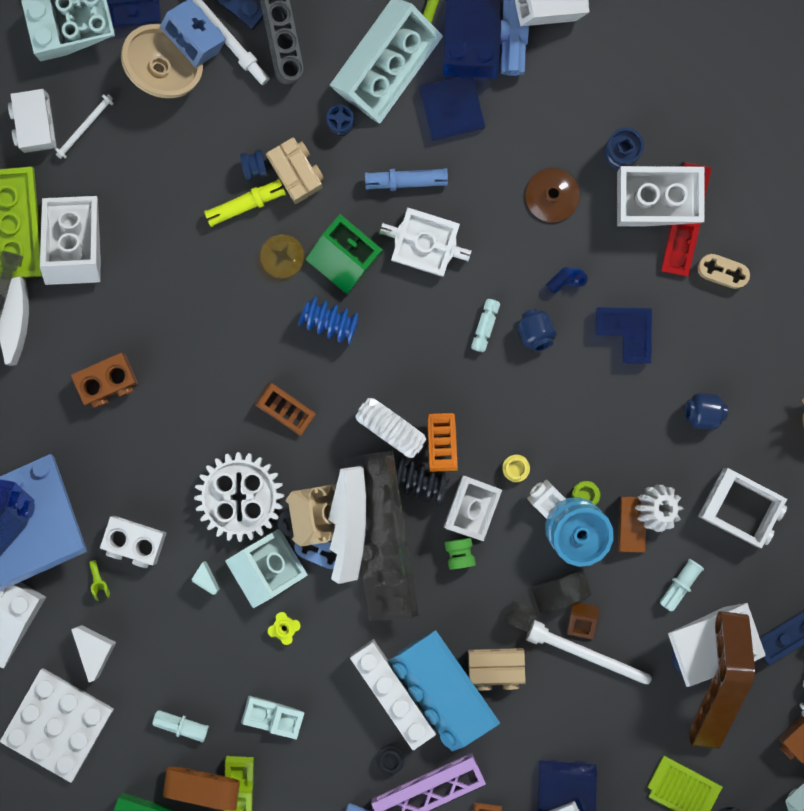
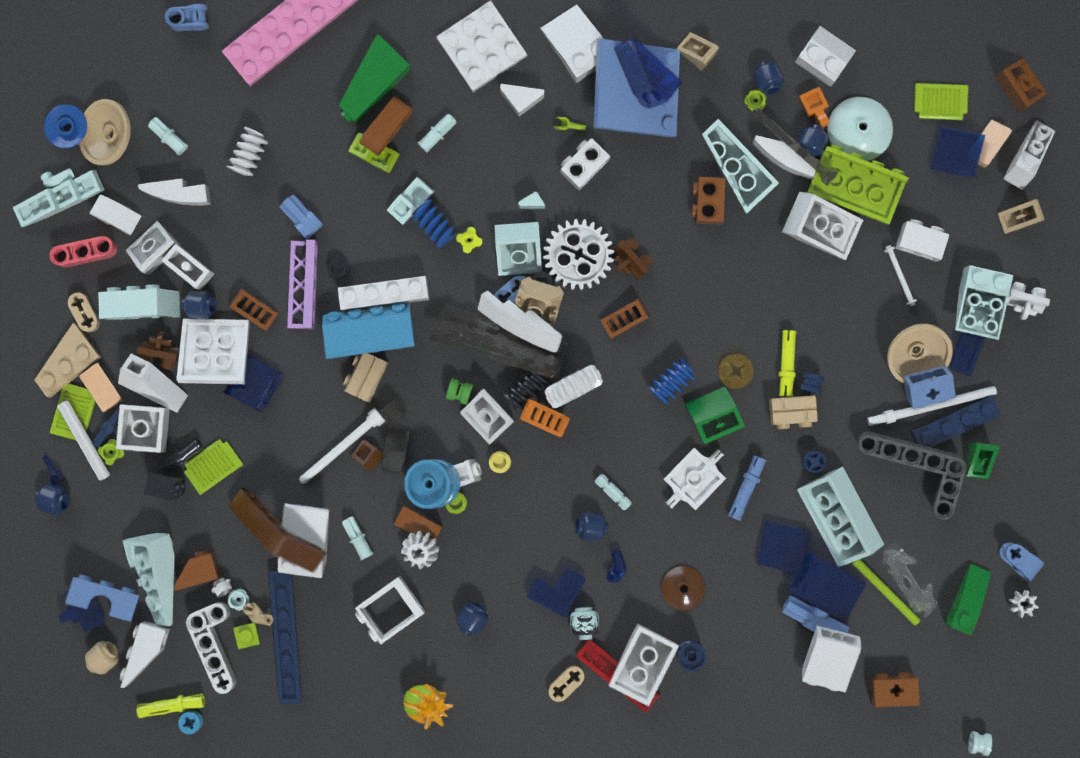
camera: 115 degrees right, 0 degrees up
none -> blue piece [412,199,458,249]
none -> head [570,607,599,640]
none -> reddish brown hips [613,238,653,280]
none -> light aqua wedge [702,119,779,214]

